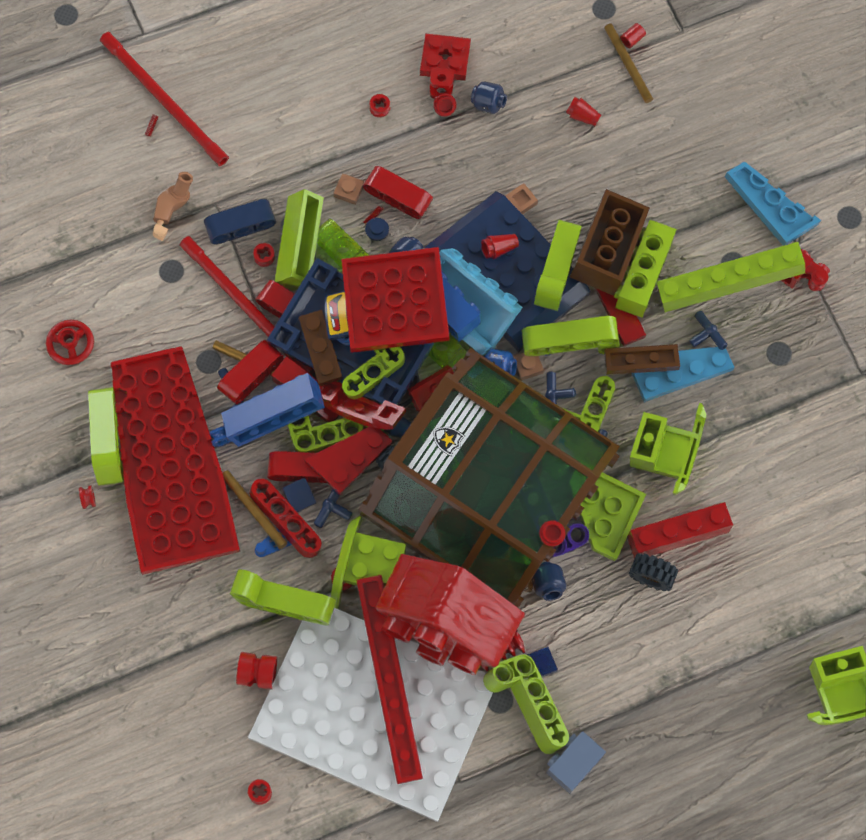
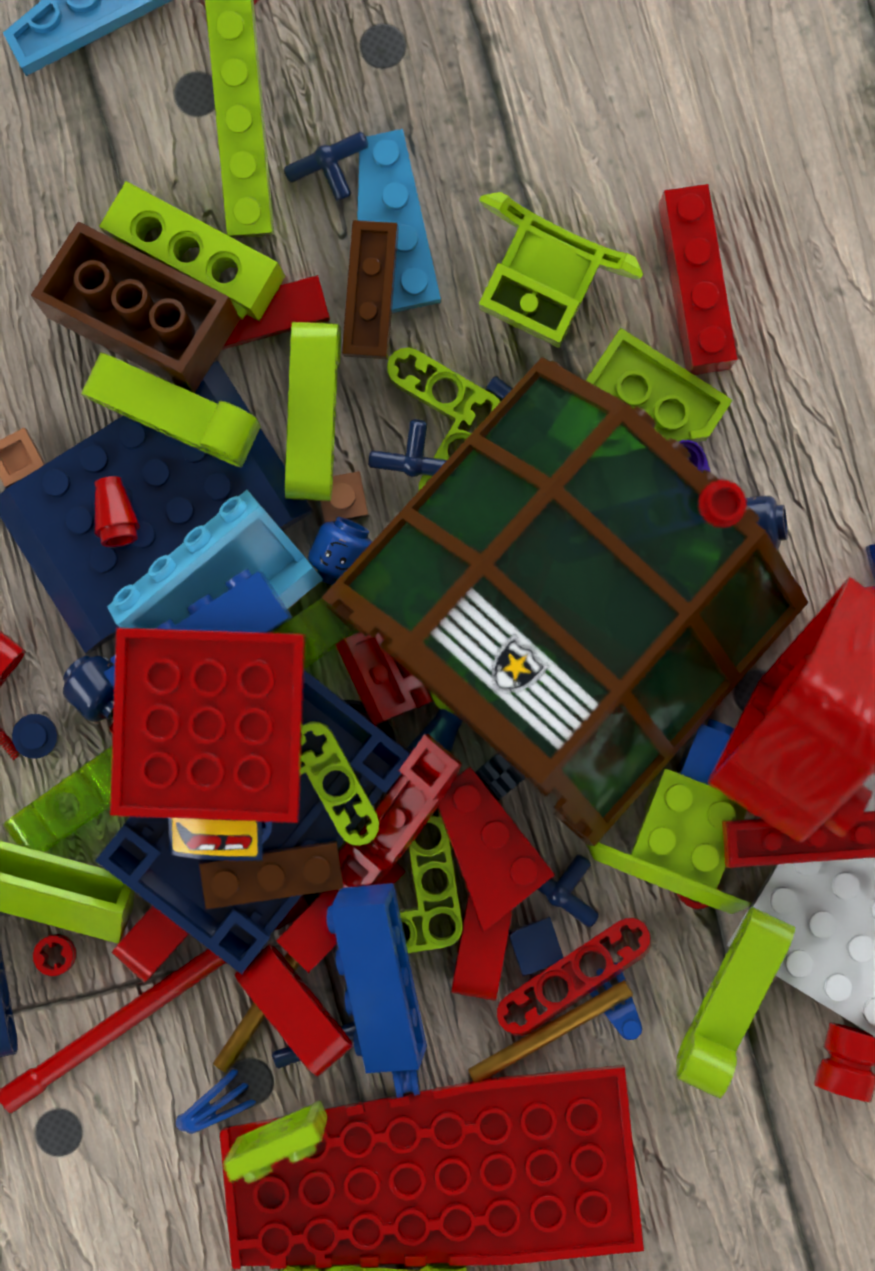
camera: 80 degrees left, 15 degrees up
black bush [629,553,678,591] -> none
none -> blue piece [176,1069,256,1134]
none -> lime plate [223,1100,328,1182]

